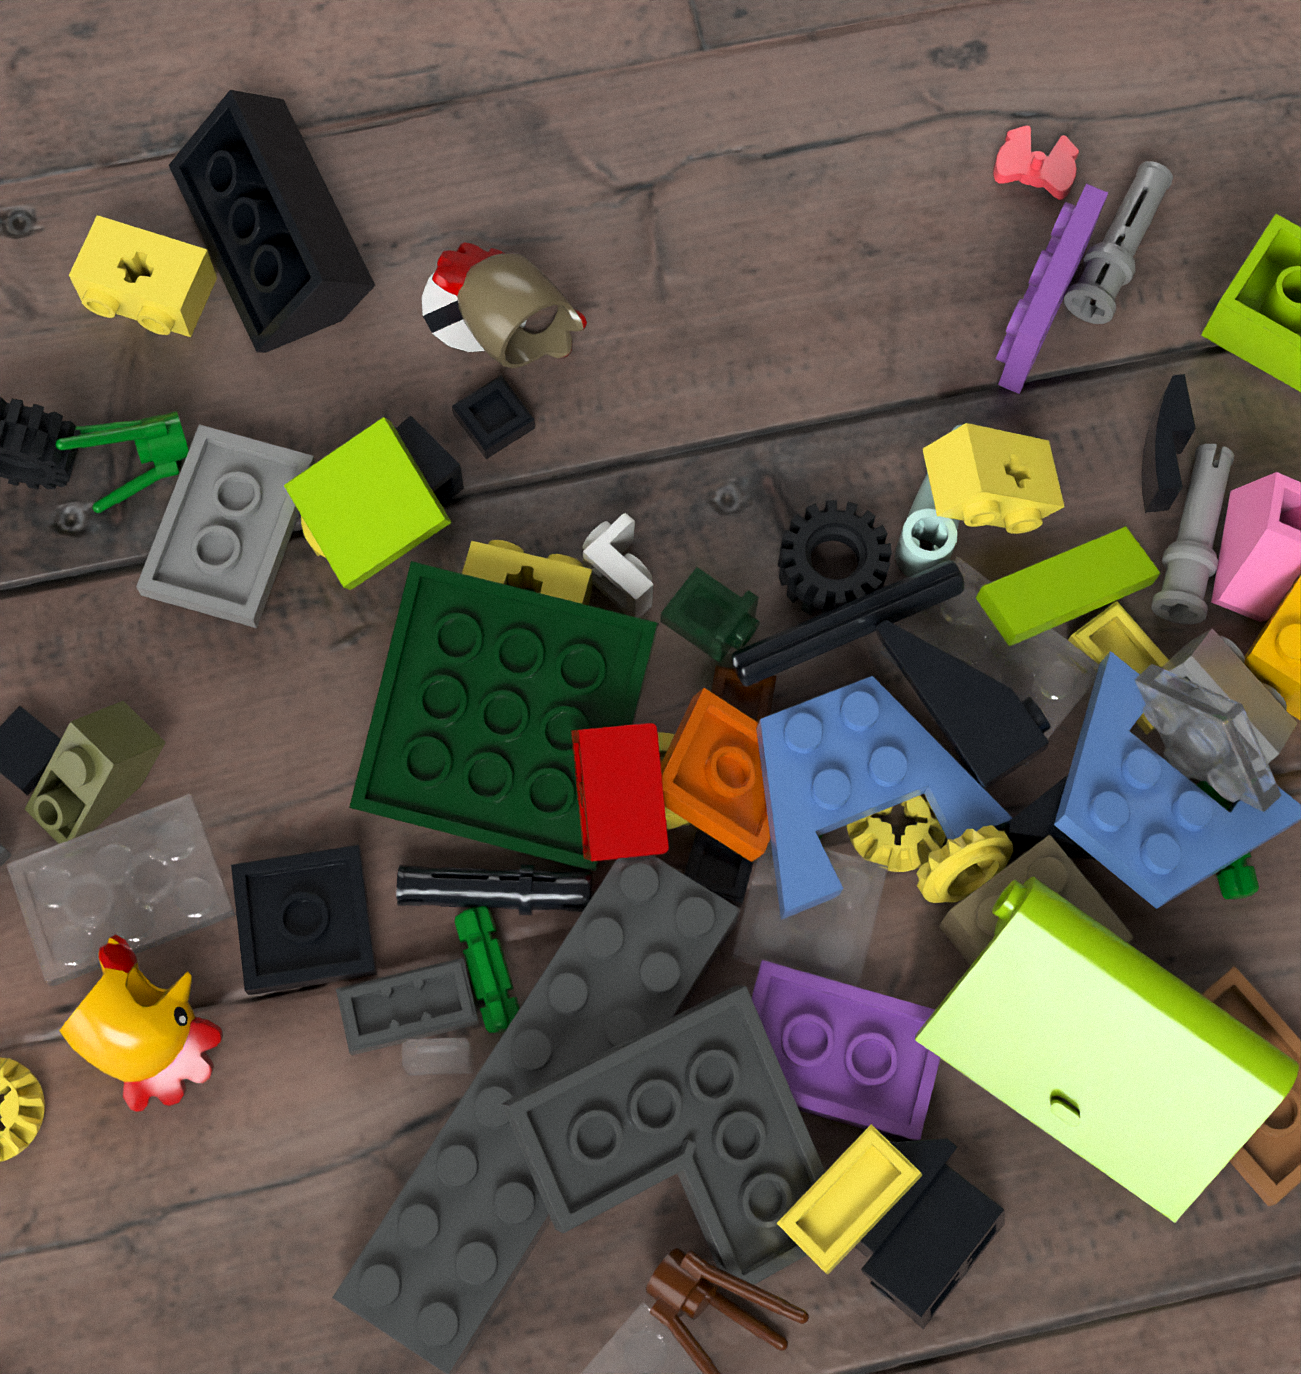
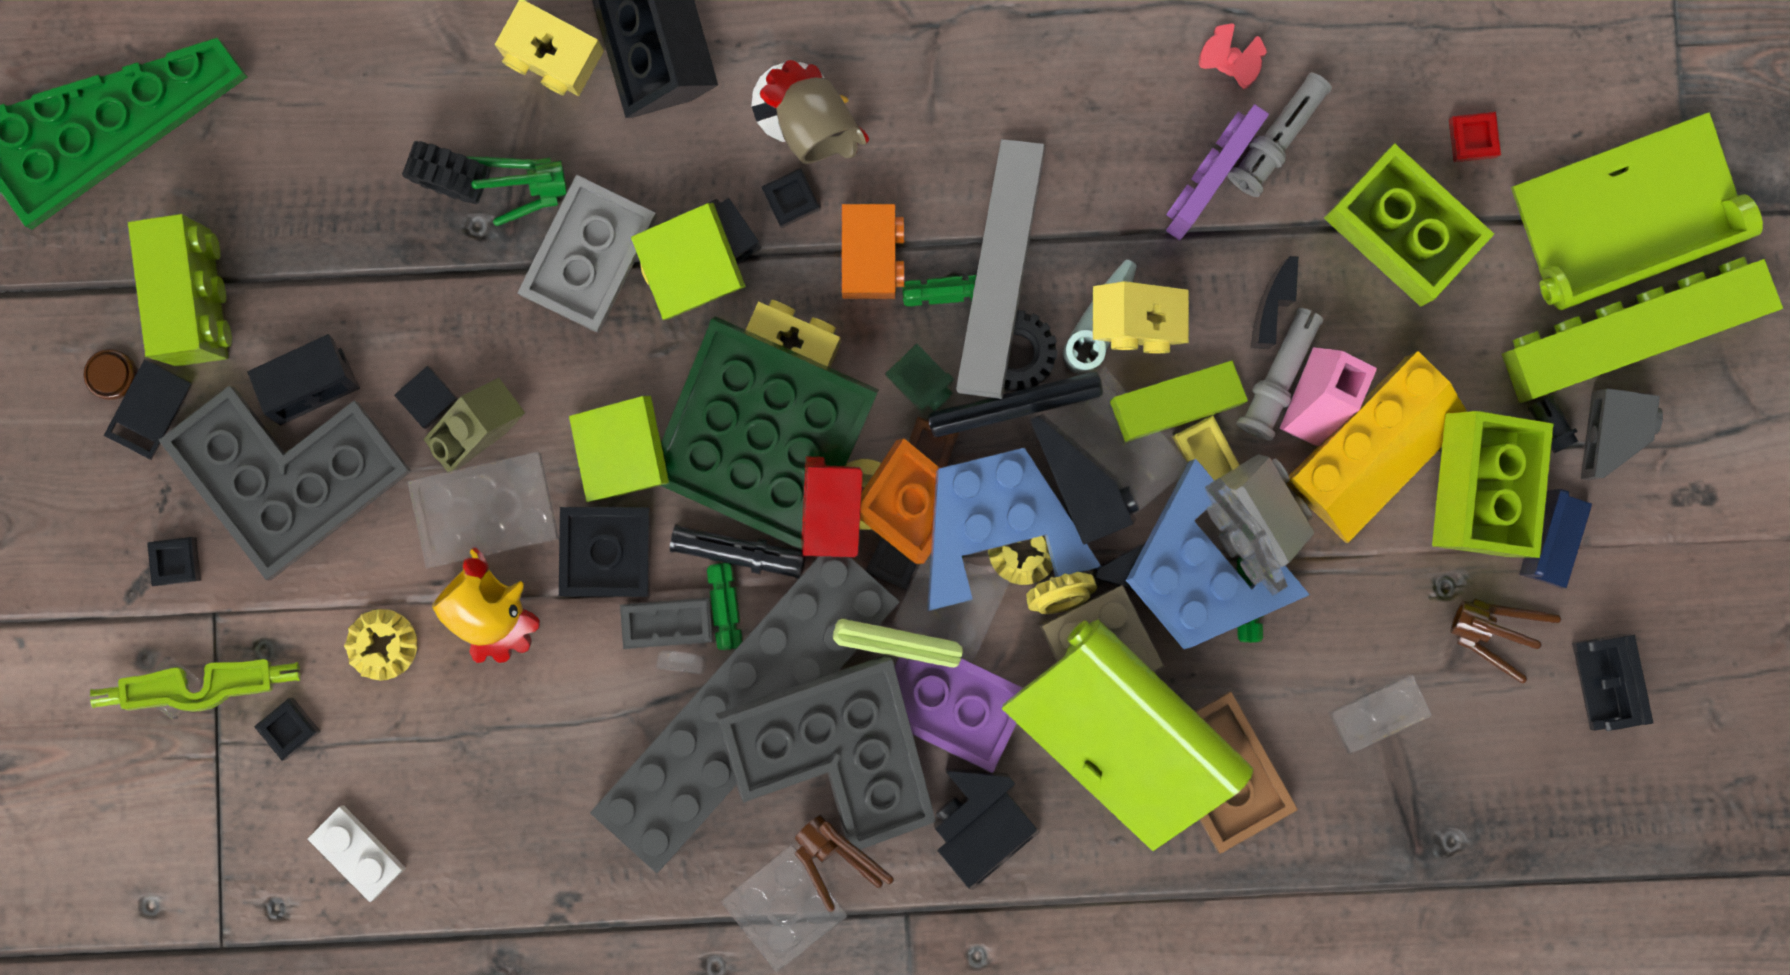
camera: 10 degrees right, 15 degrees up
white bracket [583,513,654,618] -> none
light yellow tile [777,1124,922,1275] -> none
none -> lime tile [569,396,669,502]
none -> yellowish green axle [833,619,963,668]
none -> orange brick [842,204,904,299]
none -> green axle [902,274,977,307]
none -> light grey tile [956,139,1045,399]

